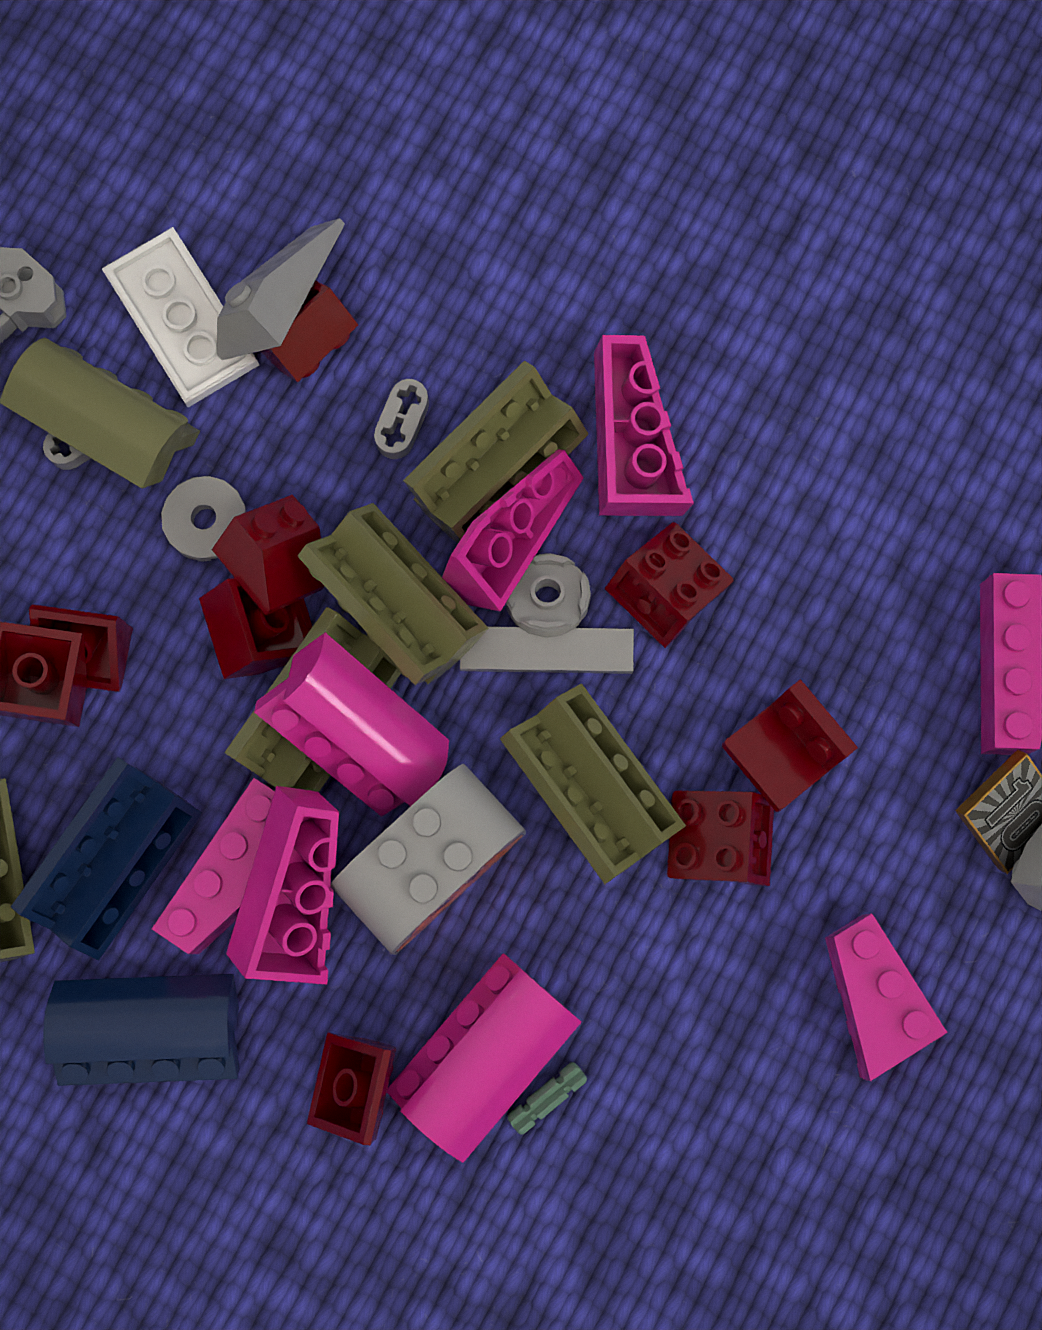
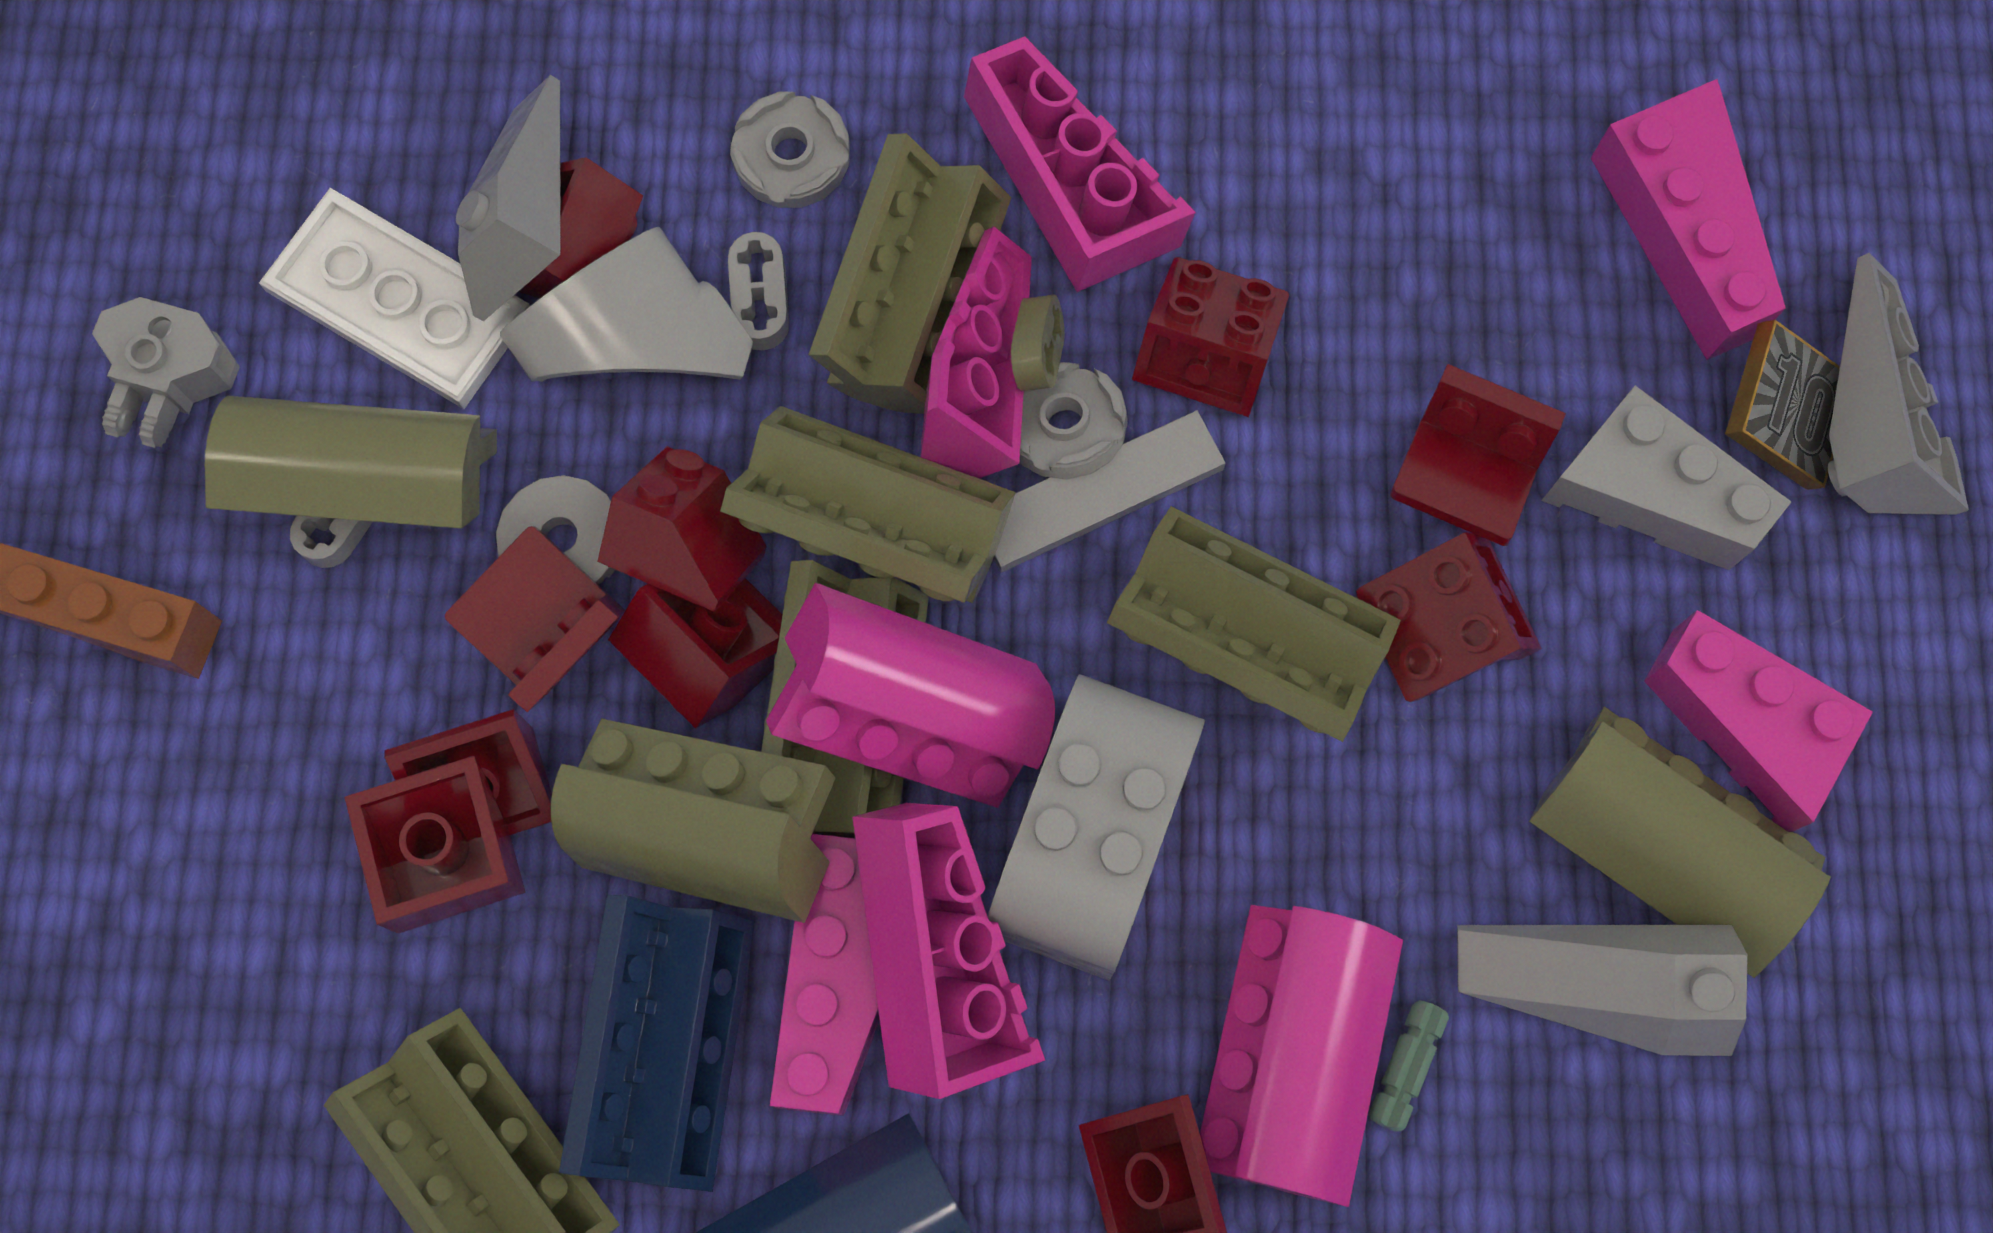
camera: 30 degrees left, 5 degrees down
none -> dark red bracket [445,526,625,712]
none -> light grey panel [500,227,753,382]
none -> olive brick [551,718,836,923]
none -> light grey tile [730,92,850,208]
none -> olive beam [1011,294,1065,391]
none -> light grey wedge [1457,925,1748,1056]
none -> olive brick [1529,706,1831,978]
none -> light grey wedge [1541,385,1791,570]

